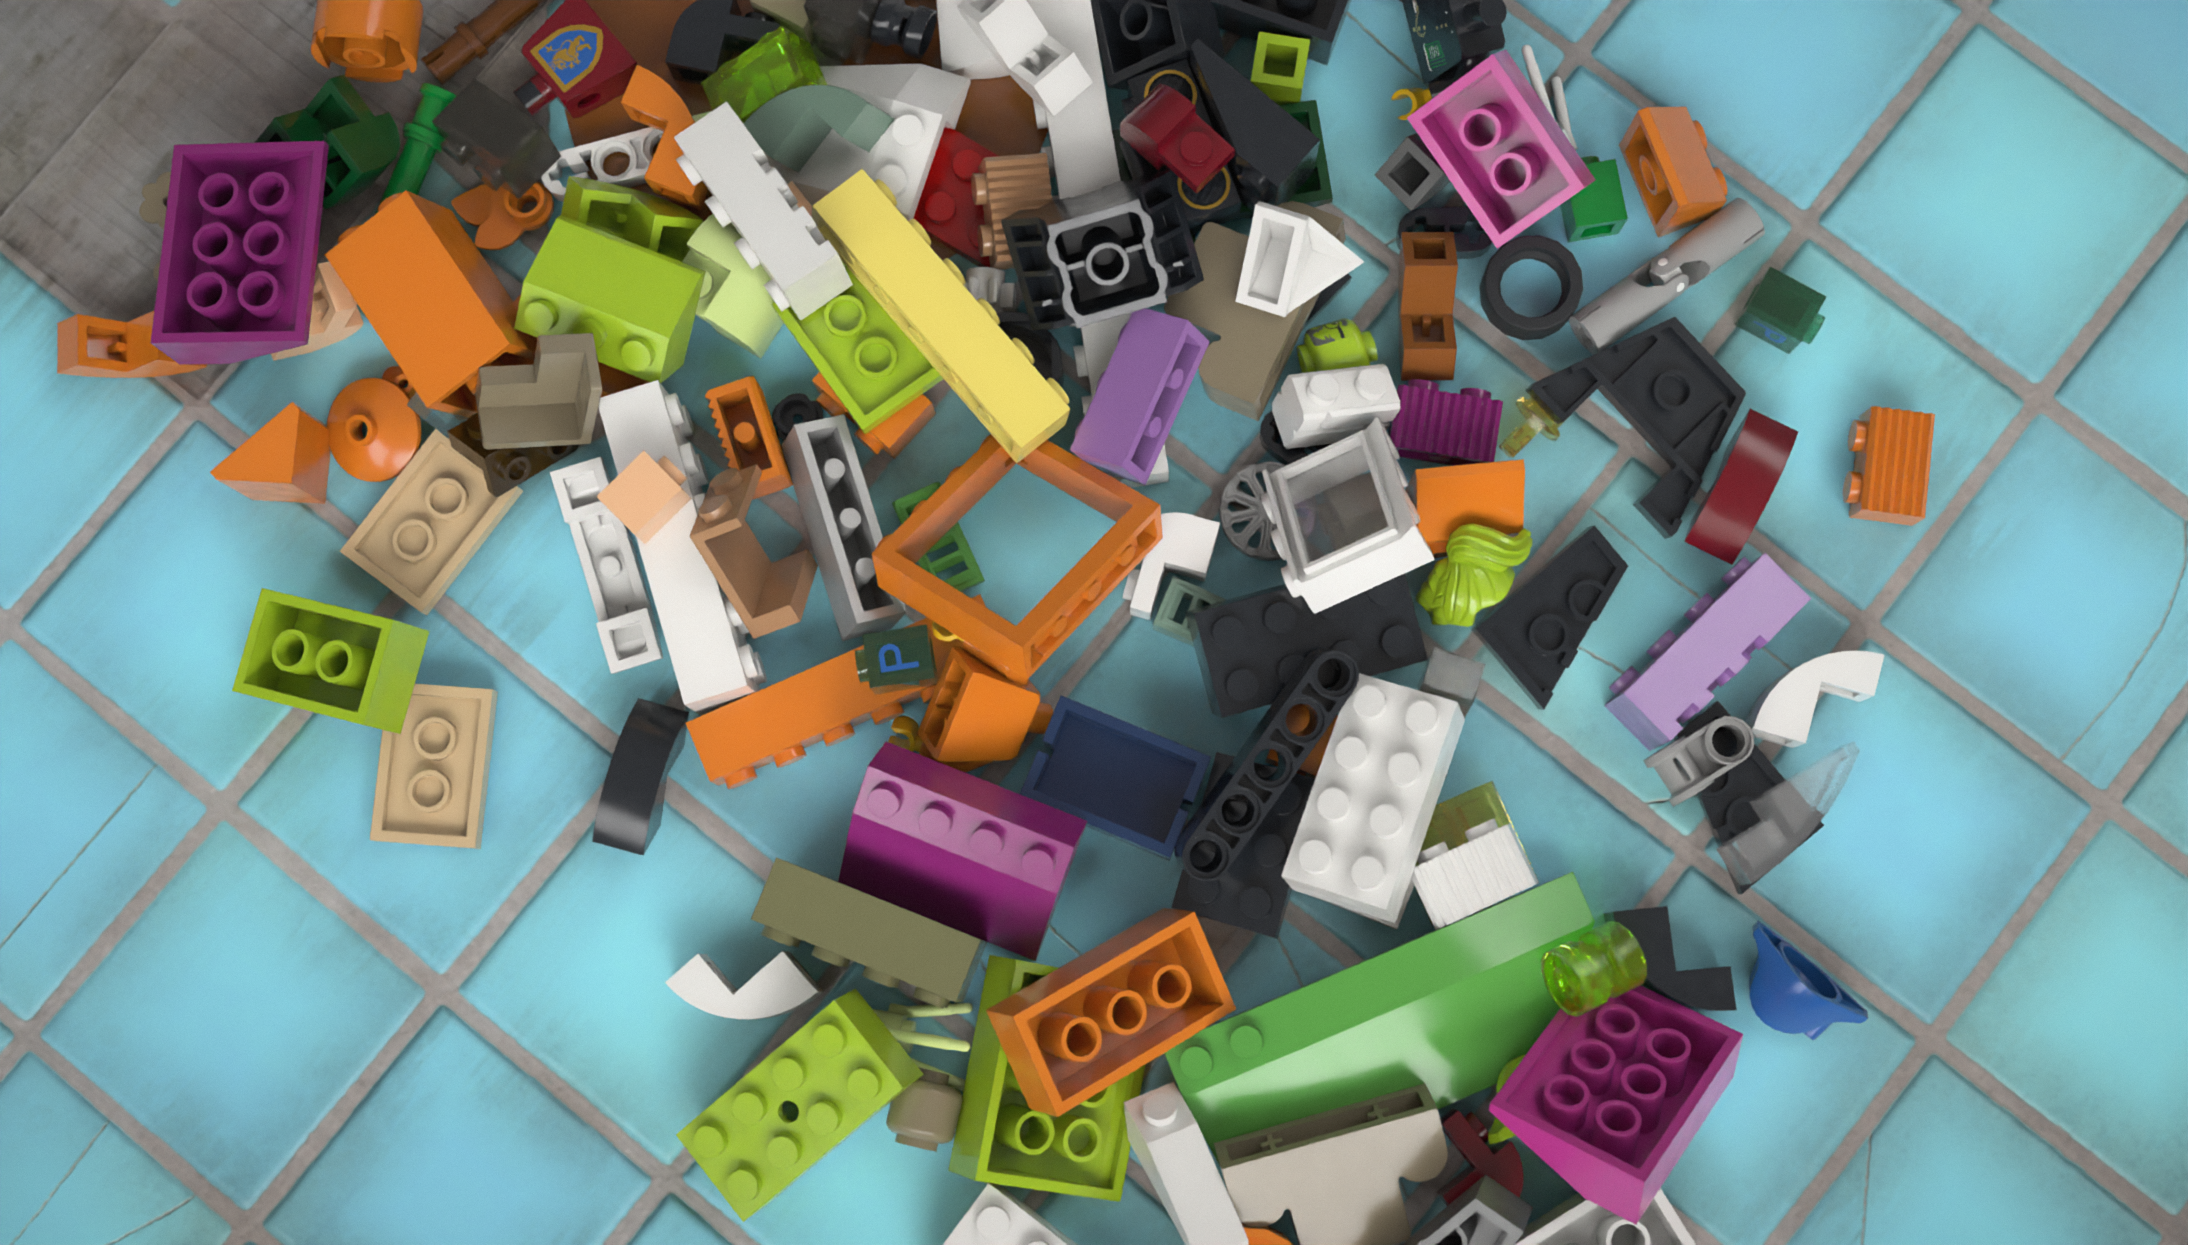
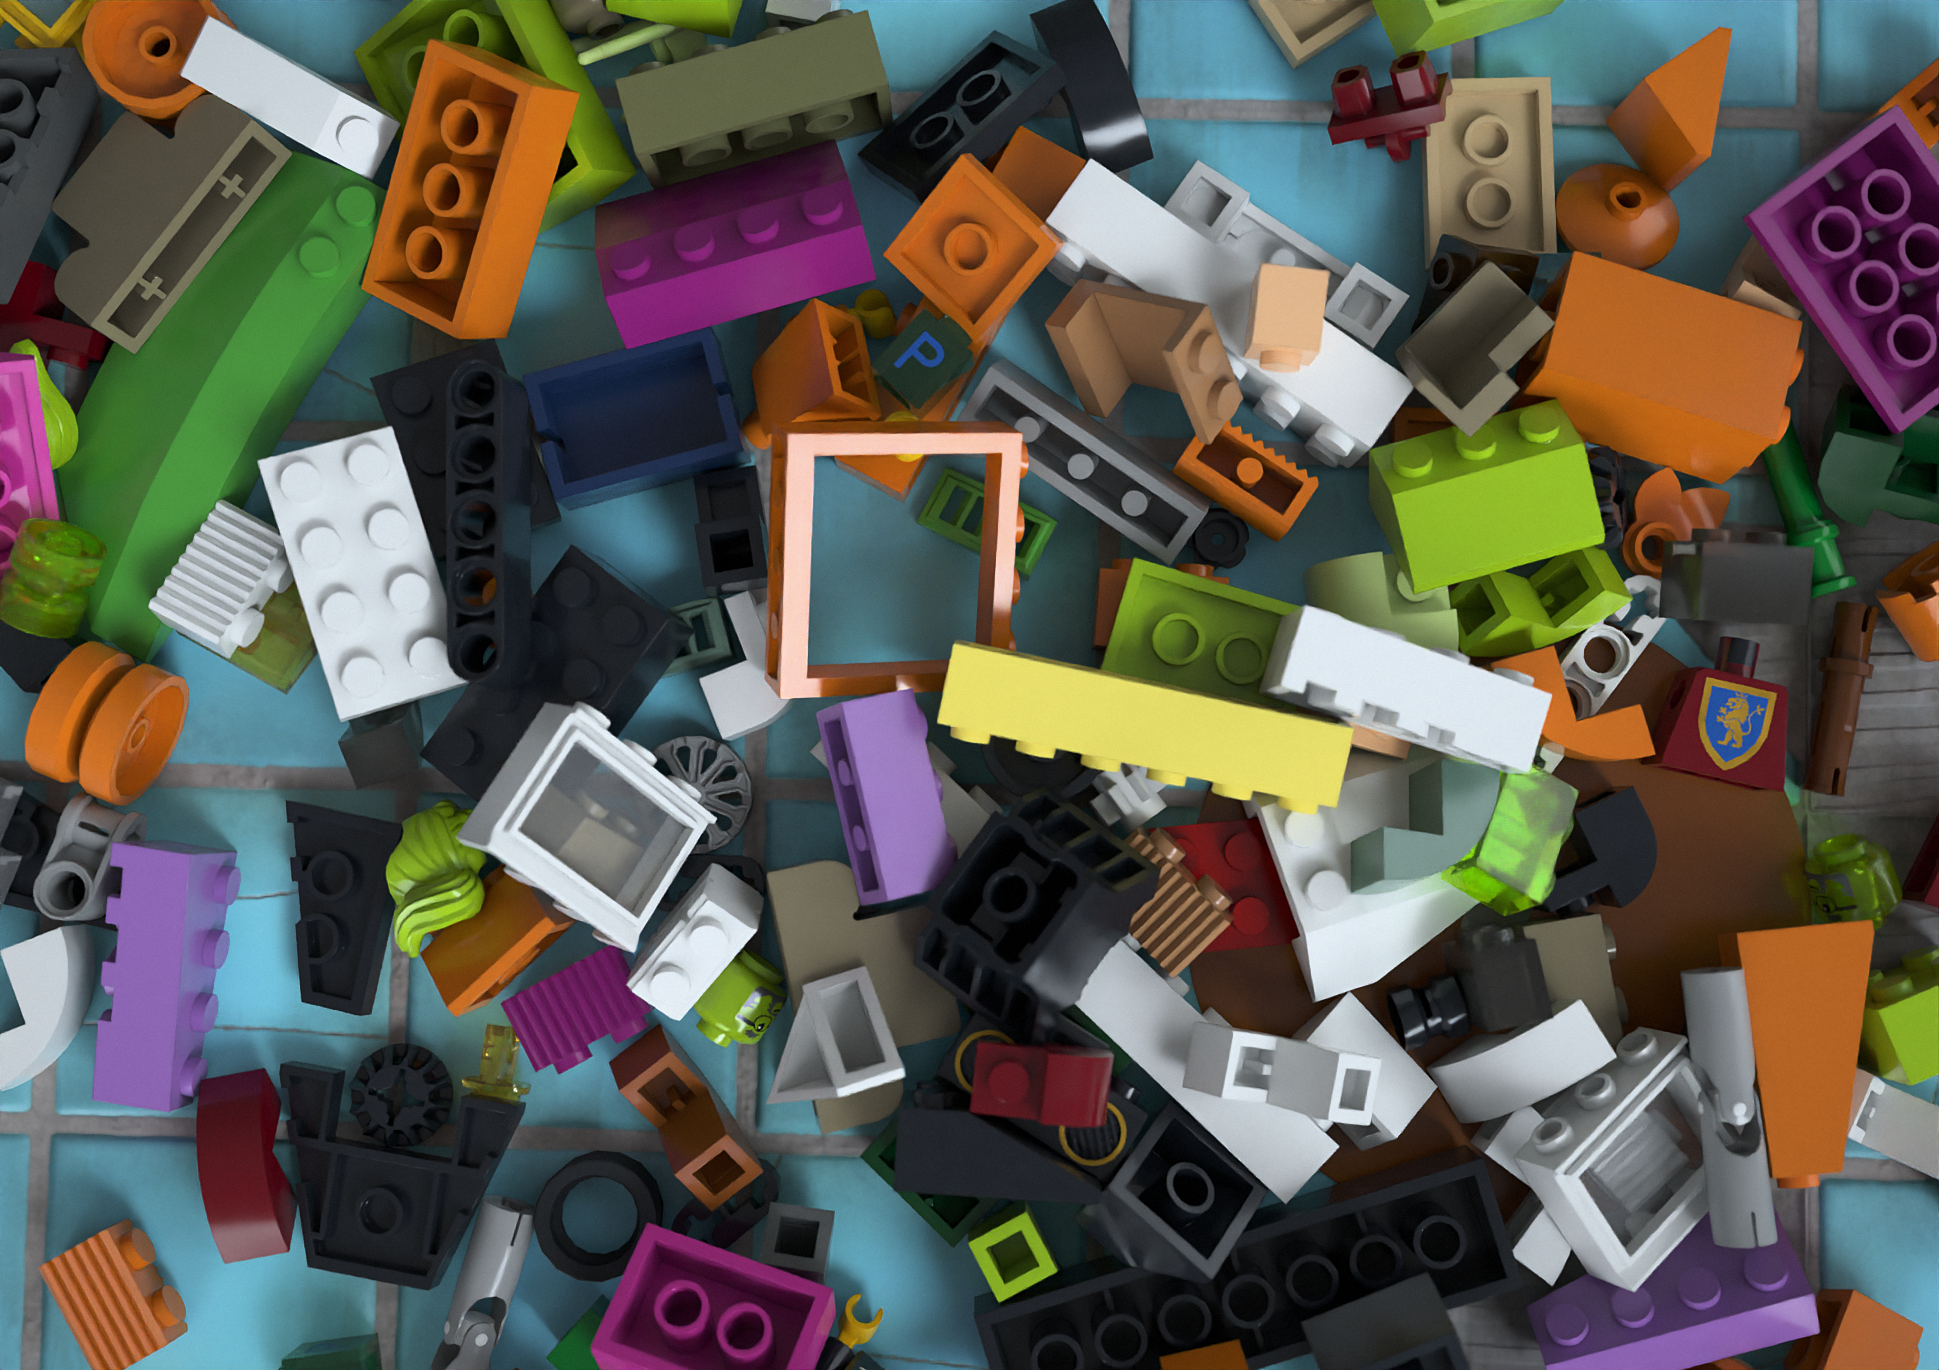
camera: 140 degrees right, 5 degrees up
none -> orange wheel [25,640,189,806]
none -> black gear [348,1043,453,1147]
none -> black brick [693,465,769,597]
none -> black plate [857,30,1069,206]
none -> orange plate [883,153,1065,343]
none -> dark red hips [1327,50,1453,162]
none -> black gear [1587,446,1630,550]

